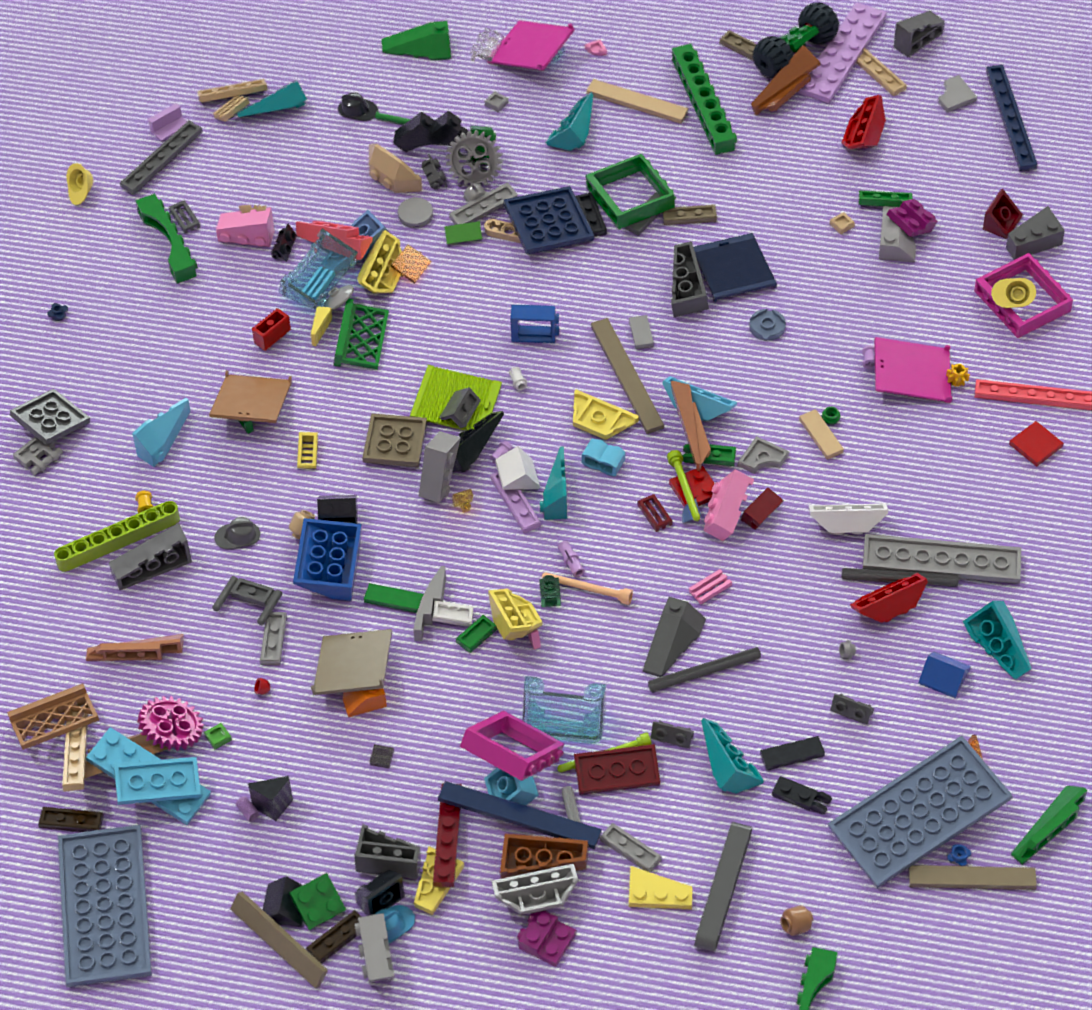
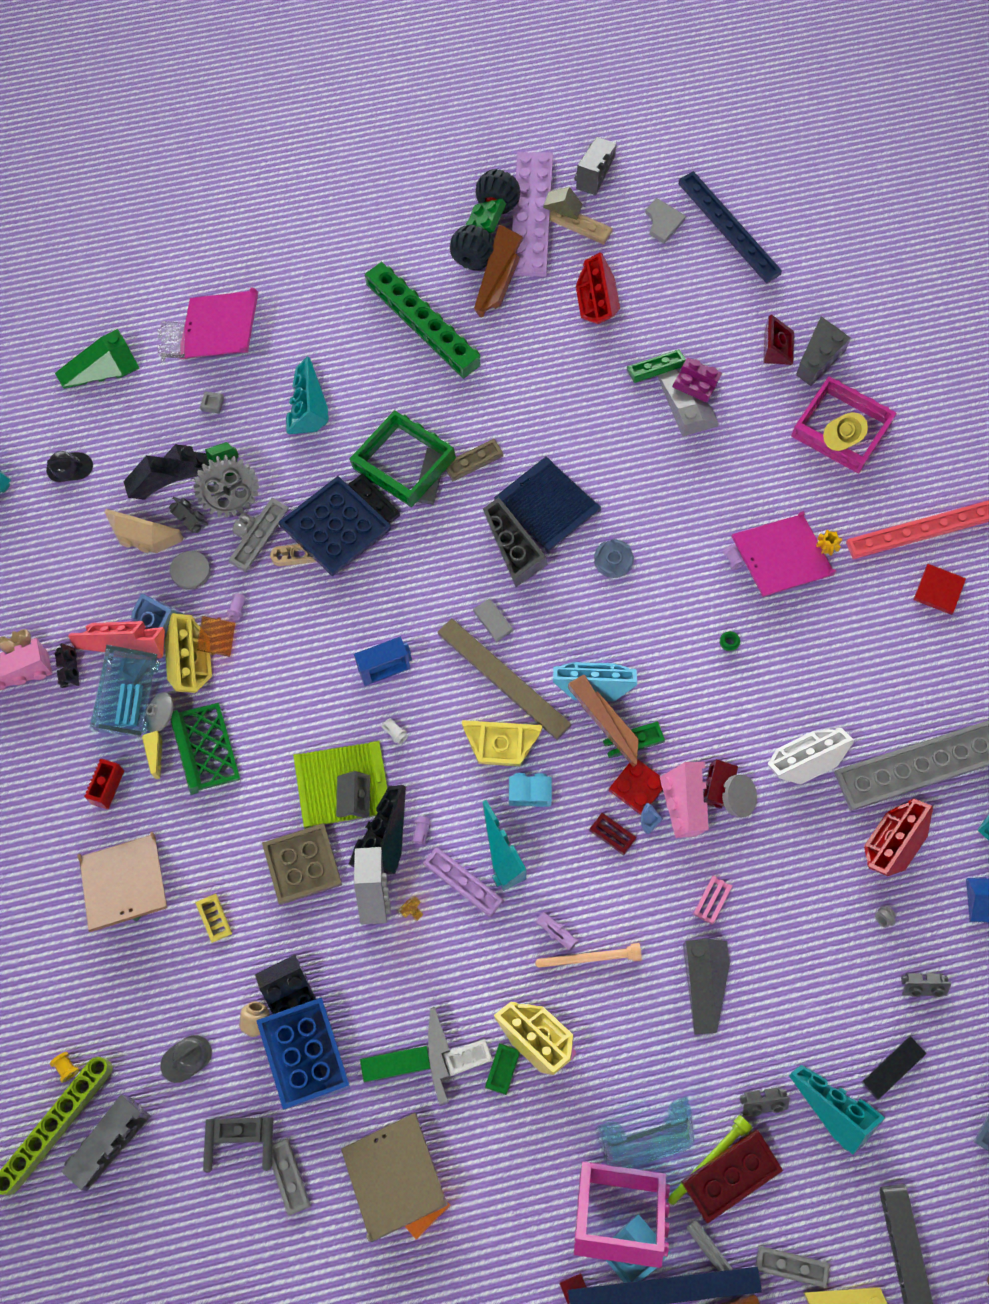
camera: 25 degrees left, 15 degrees up
nougat wedge [86,634,184,661] -> none
medium azure wedge [132,398,191,467] -> none
red hinge [254,678,271,695] -> none
clear smoke tile [369,744,394,769] -> none
green bar [375,112,410,125] -> none
bright green tile [444,221,482,244] -> none
white slope [495,446,540,490] -> none
clear green brick [539,575,561,607] -> none
bright pink tile [585,40,607,56] -> none
tan tile [587,79,688,124] -> none
dark grey axle [648,647,761,692] -> none
lime piece [667,450,700,521] -> none
dark tan tile [719,30,756,61] -> none
light grey tile [738,436,789,473] -> none
black hinge [772,776,832,814] -> none
tan tile [799,409,844,460] -> none
tan tile [830,212,855,234] -> none
dark grey axle [841,568,959,586] -> none
none -> lavender pin [227,593,246,621]
none -> olive slope [543,186,583,220]
none -> light grey tile [722,775,757,818]

